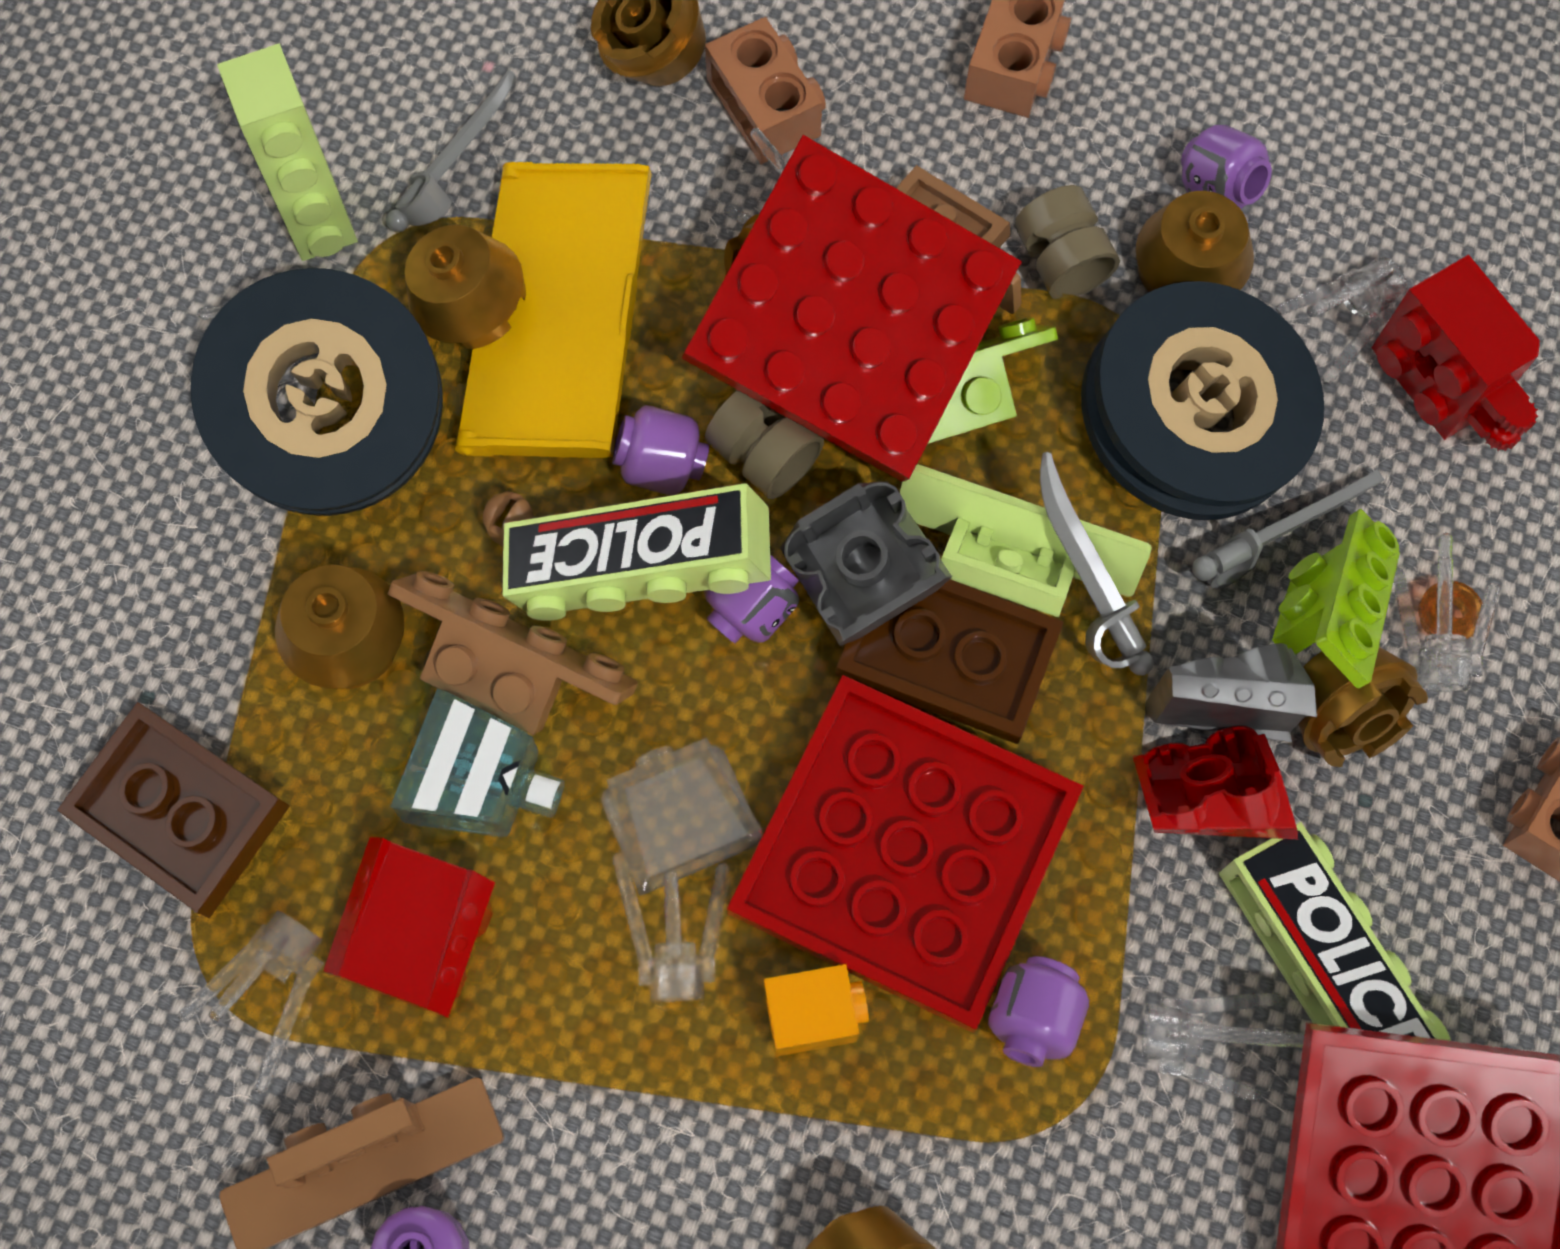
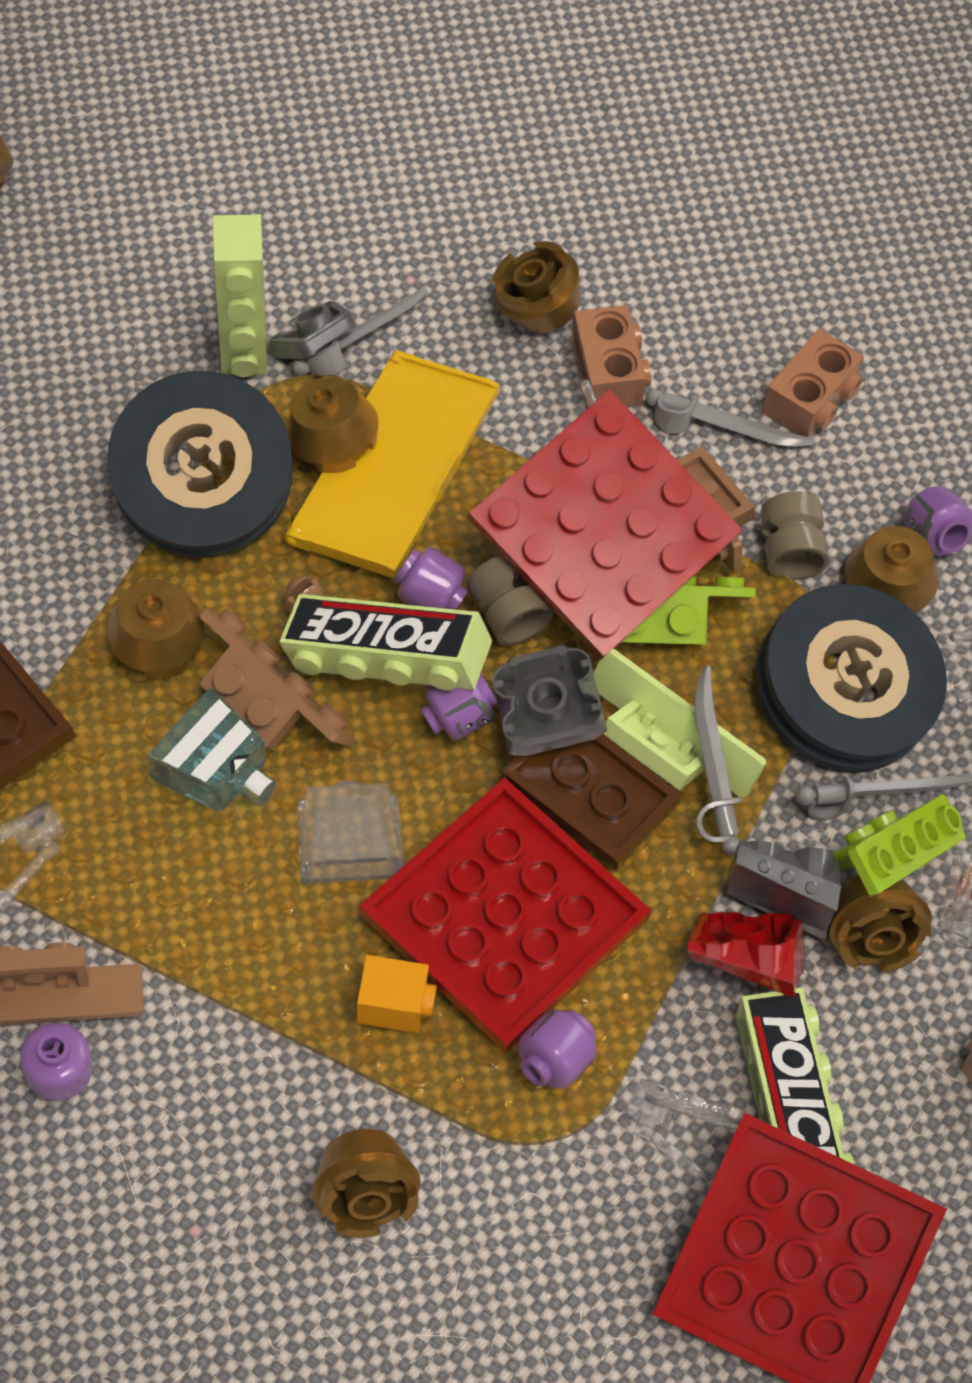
camera: 15 degrees right, 10 degrees down
red slope [323,837,496,1018] -> none
clear plant [613,852,730,1002] -> none
none -> flat silver piece [268,301,356,359]
none -> light grey sword [646,389,815,447]

